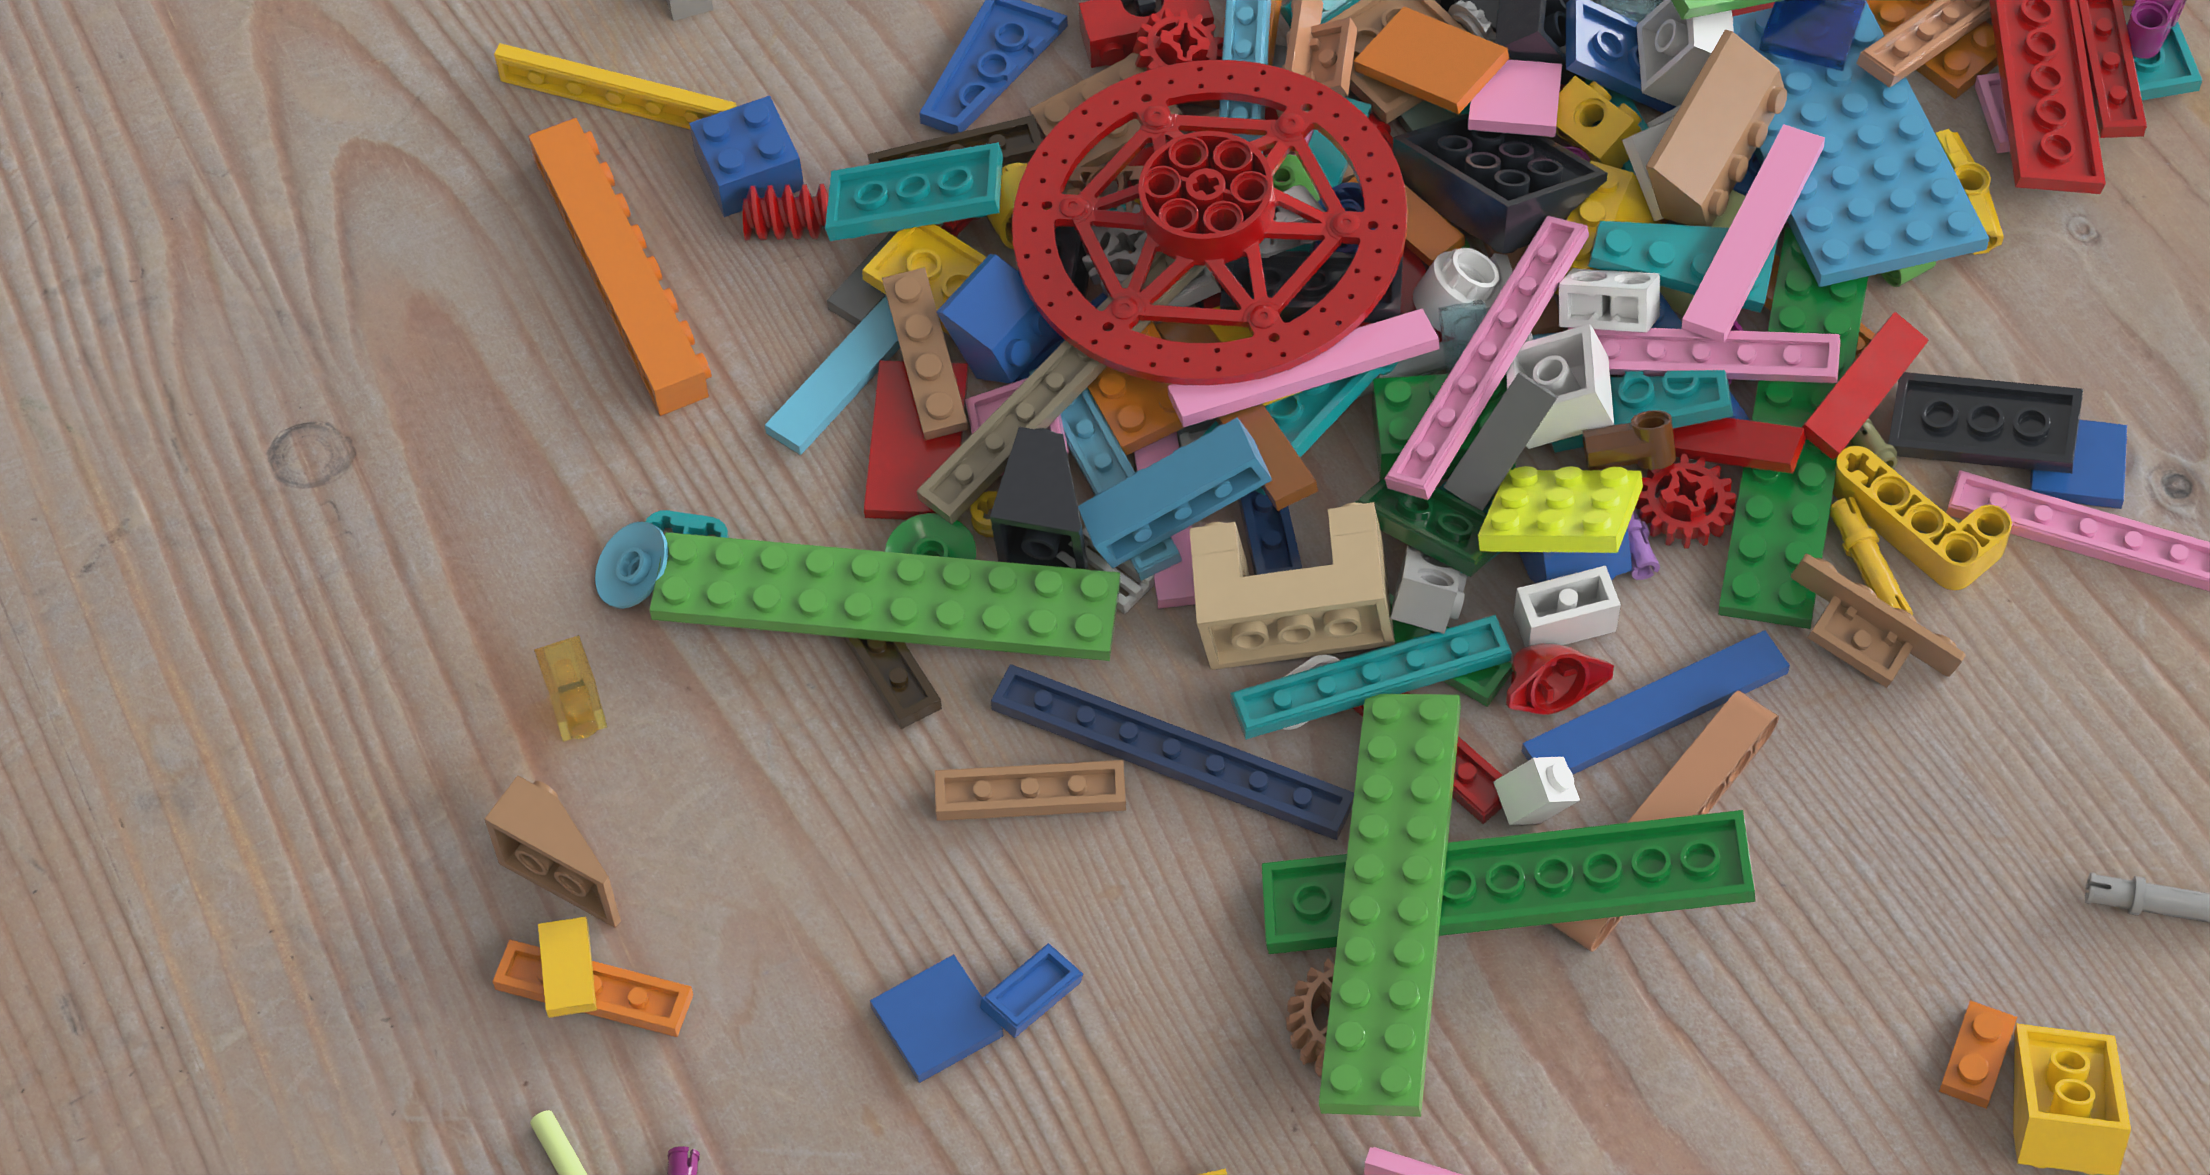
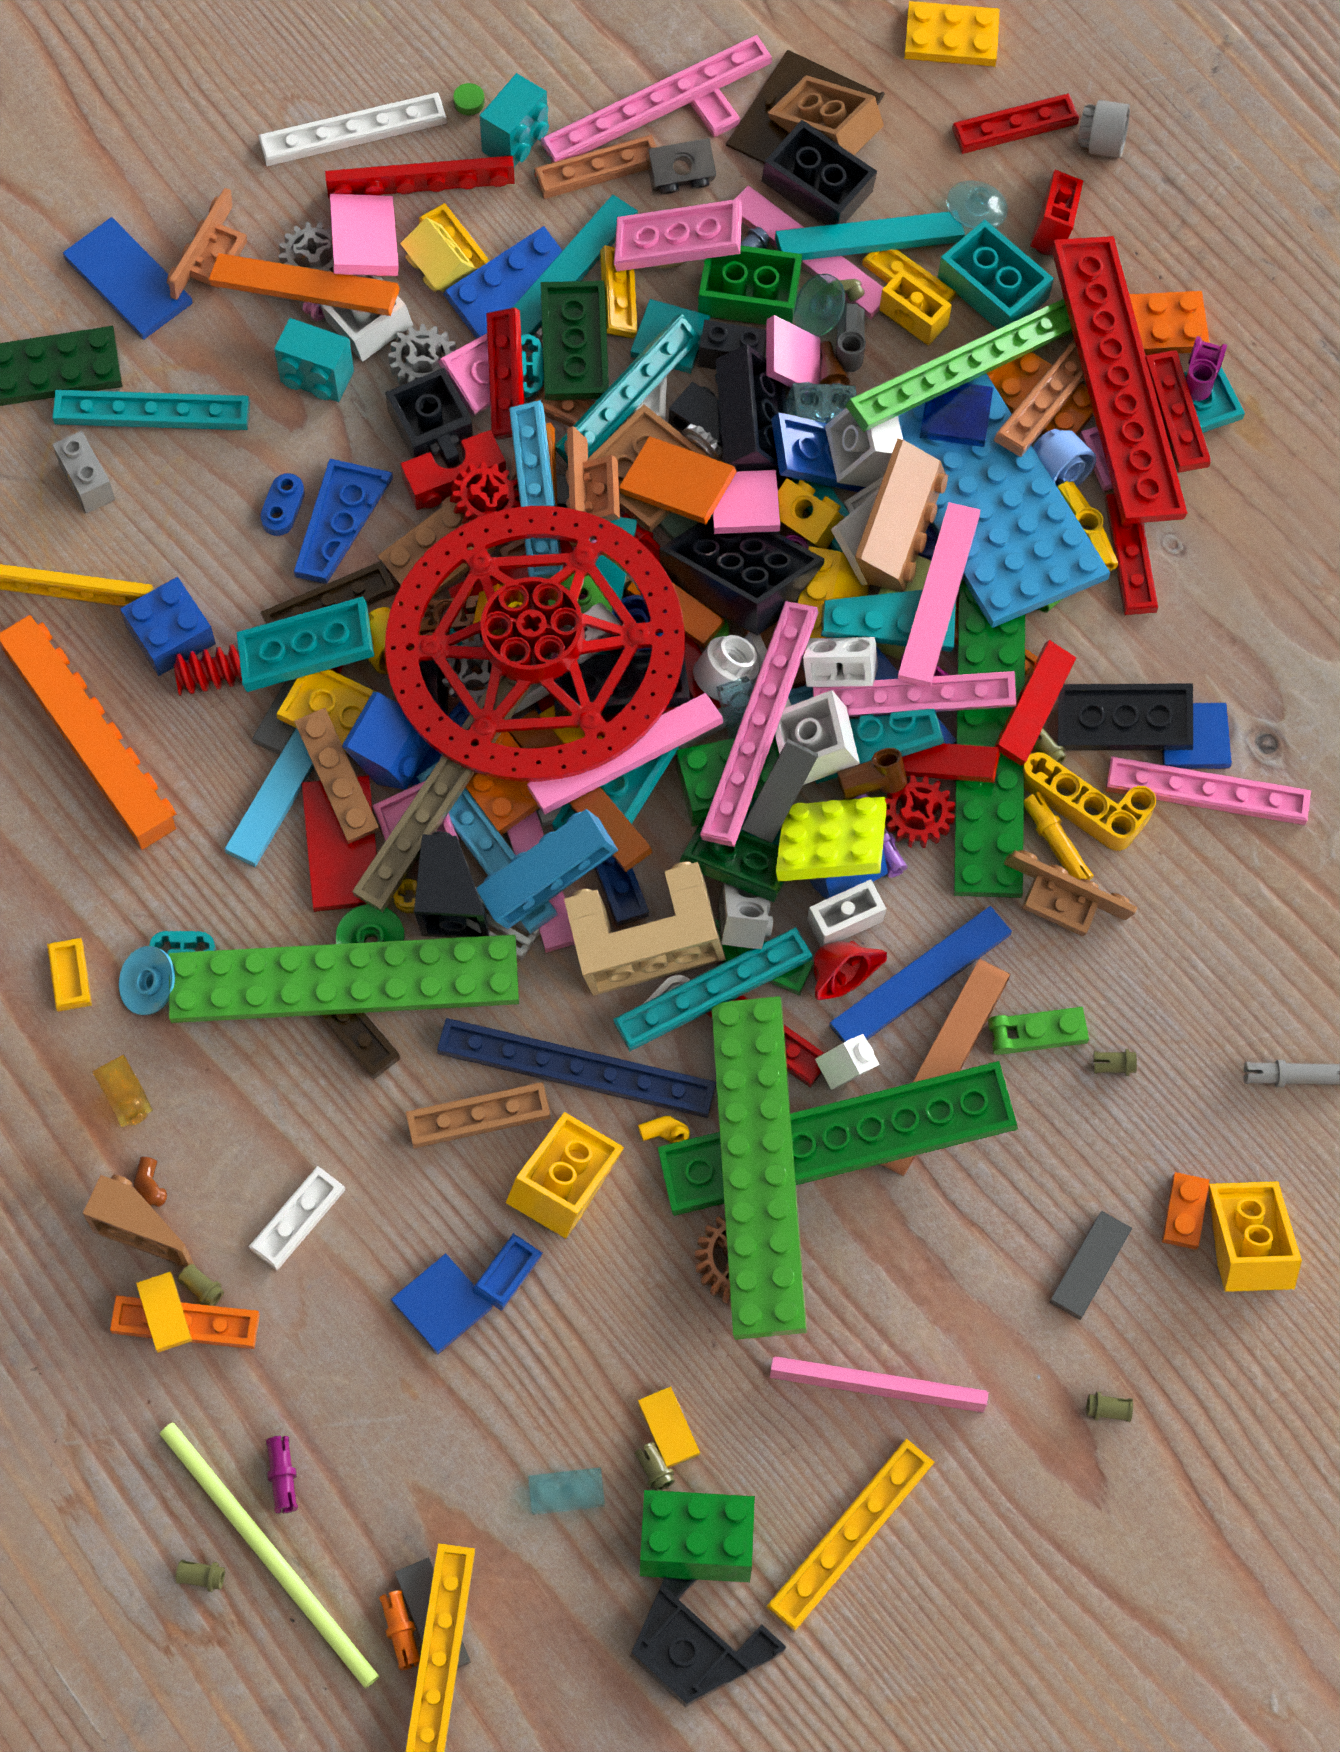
camera: 15 degrees left, 10 degrees up
none -> yellow tile [47,938,92,1012]
none -> dark orange arm [134,1157,167,1207]
none -> olive pin [177,1264,224,1306]
none -> white tile [248,1166,345,1271]
none -> blue plate [260,473,305,536]
none -> yellow slope [506,1112,624,1239]
none -> yellow arm [637,1115,690,1143]
none -> bright green plate [987,1007,1089,1055]
none -> light blue piece [1033,429,1096,487]
none -> dark grey tile [1050,1210,1132,1320]
none -> olive pin [1093,1049,1137,1076]
none -> red tile [1105,494,1158,615]

